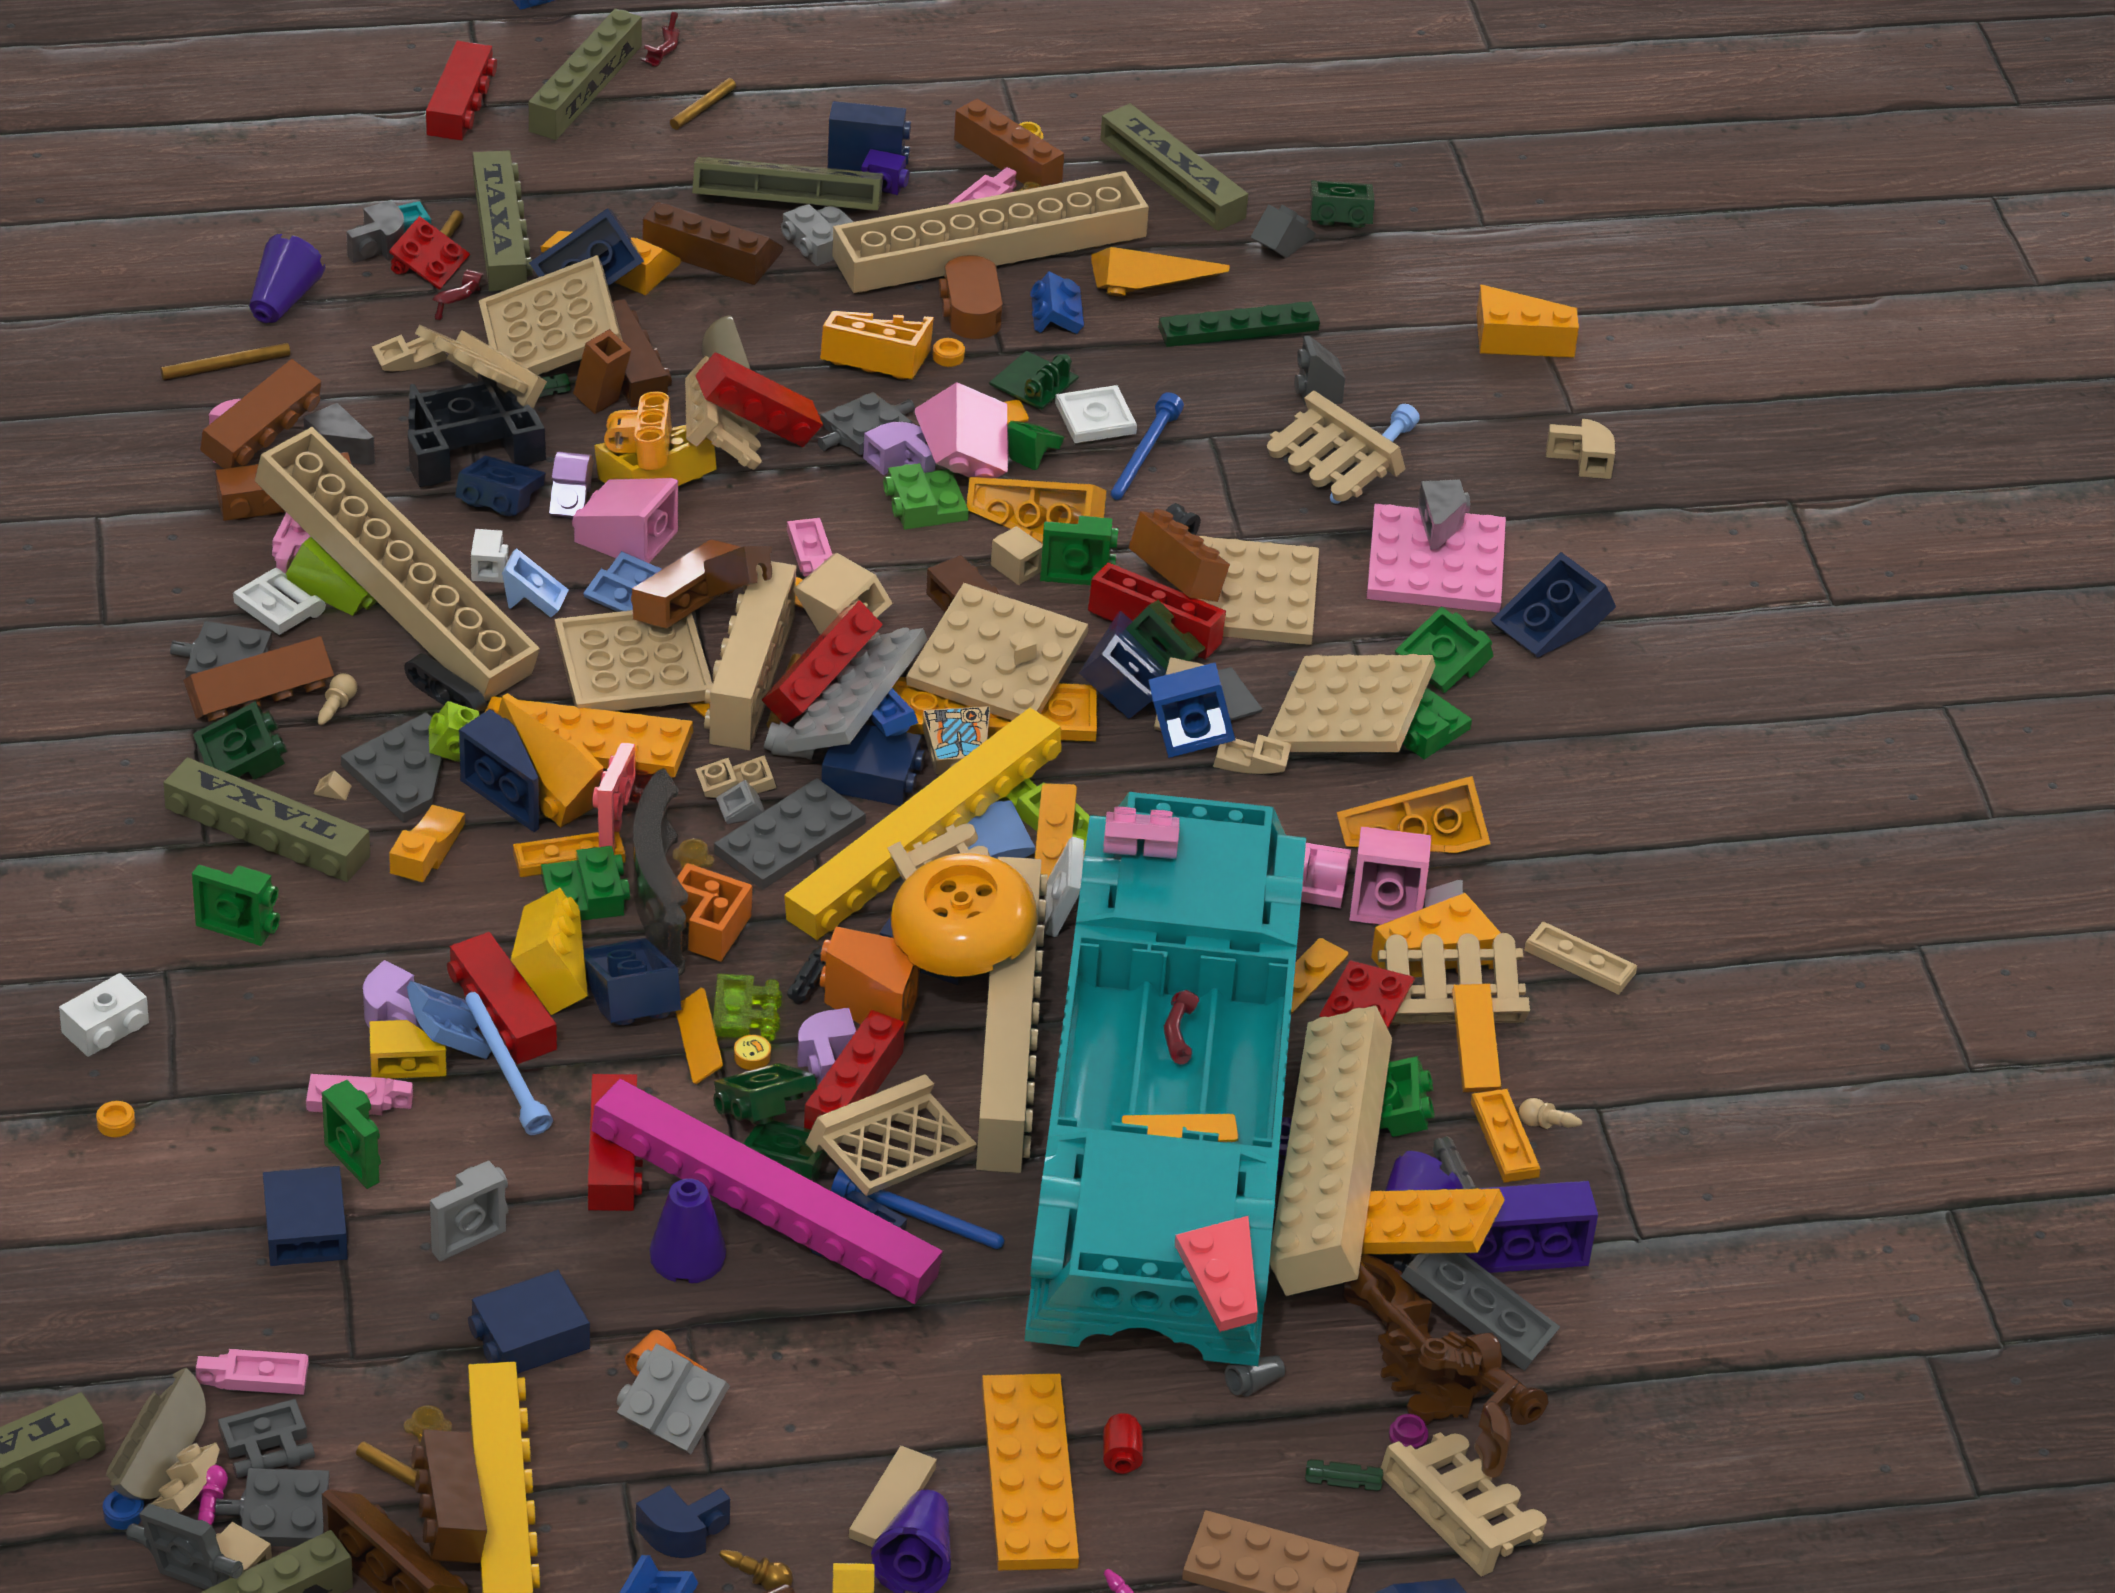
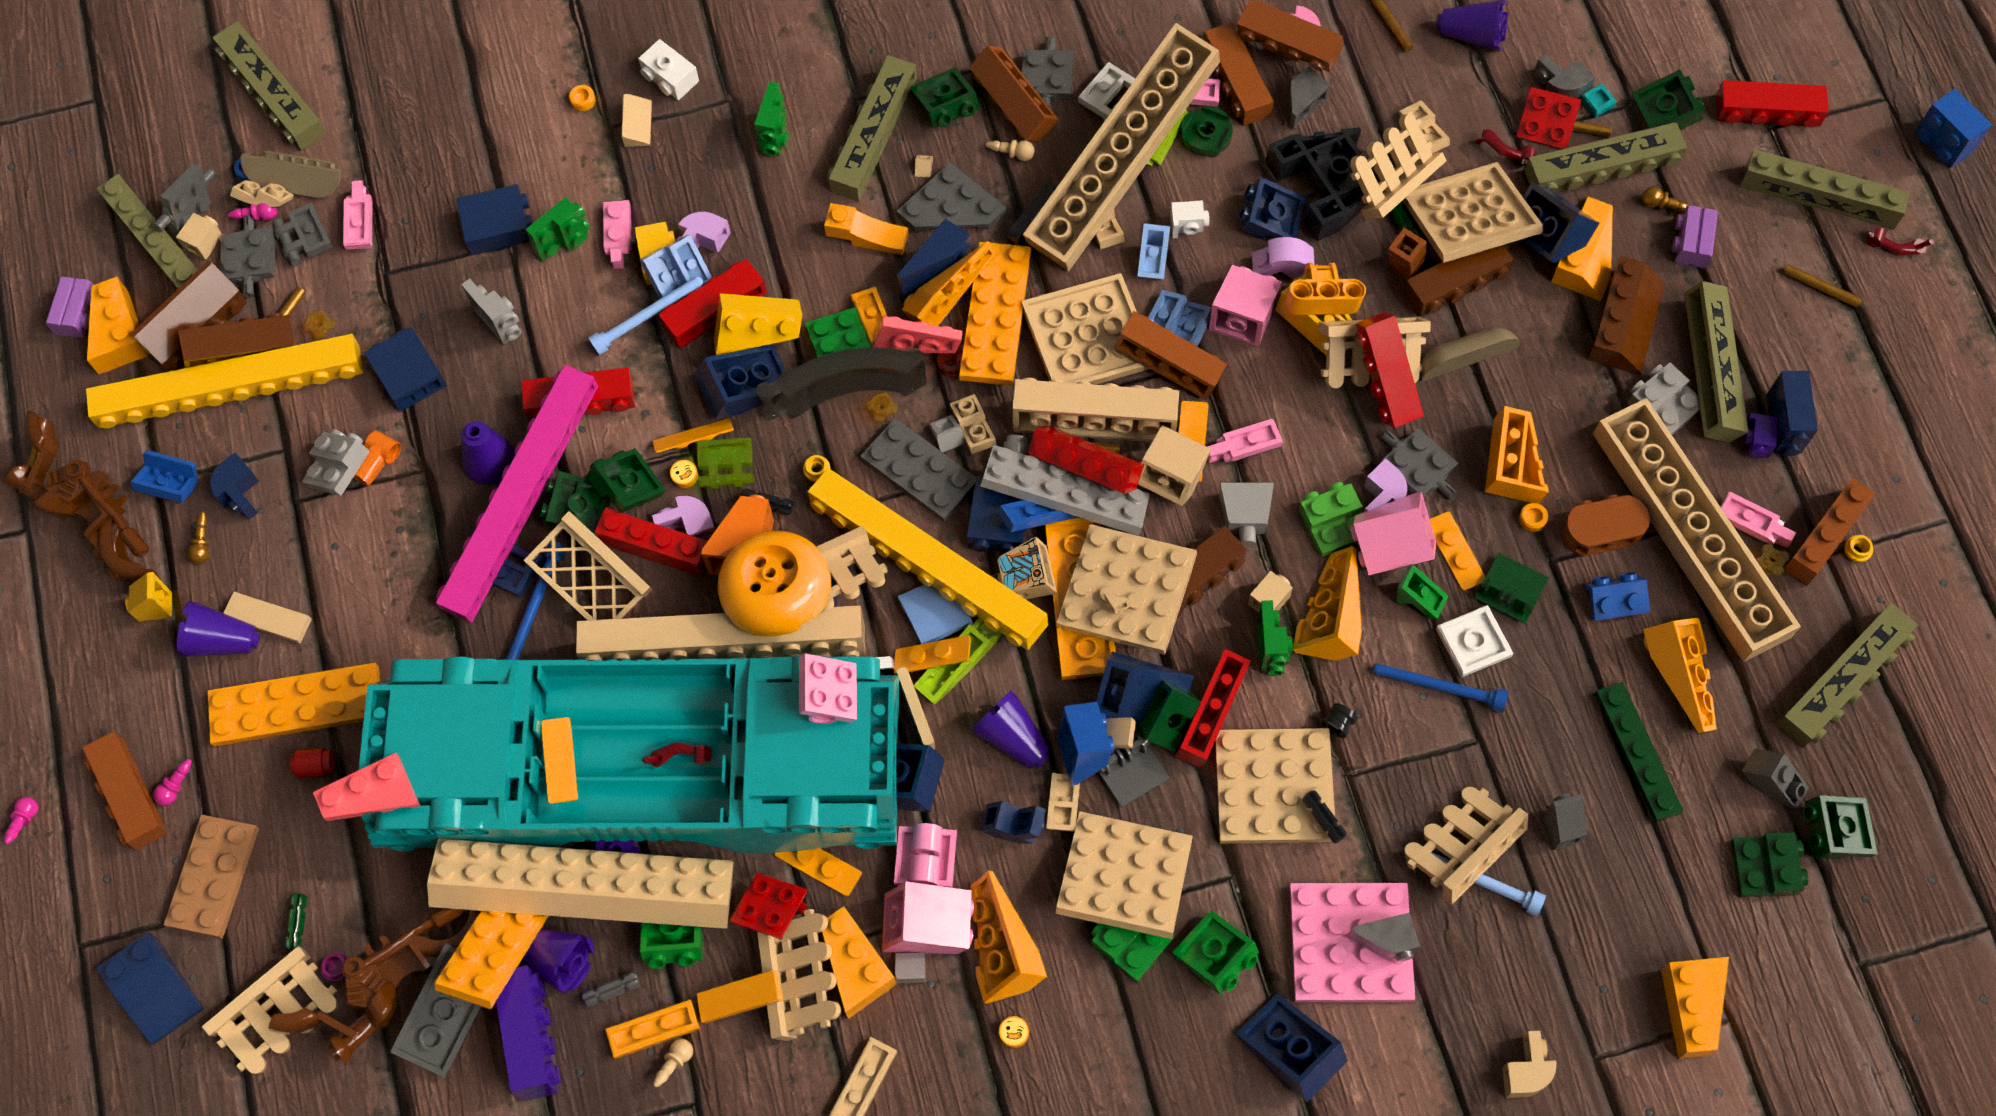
camera: 90 degrees right, 25 degrees up
lime brick [428,701,479,762] -> none
orange brick [671,863,753,962] -> none
reddish brown hinge [703,546,772,598] -> none
dark orange brick [1128,509,1230,602] -> none
dark grey cone [1225,1355,1285,1397] -> none
none -> tan slope [622,94,652,147]
none -> yellow plate [803,455,830,482]
none -> dark purple cone [972,690,1050,769]
none -> dark blue brick [980,801,1046,844]
none -> tile [999,1016,1029,1048]
none -> light grey torso [1219,483,1273,547]
none -> black axle [1303,790,1347,844]
none -> dark green plate [1632,69,1706,130]
none -> pearl gold bar [1642,186,1688,212]
none -> medium lavender brick [1672,205,1718,268]
none -> dark green plate [1730,832,1808,898]

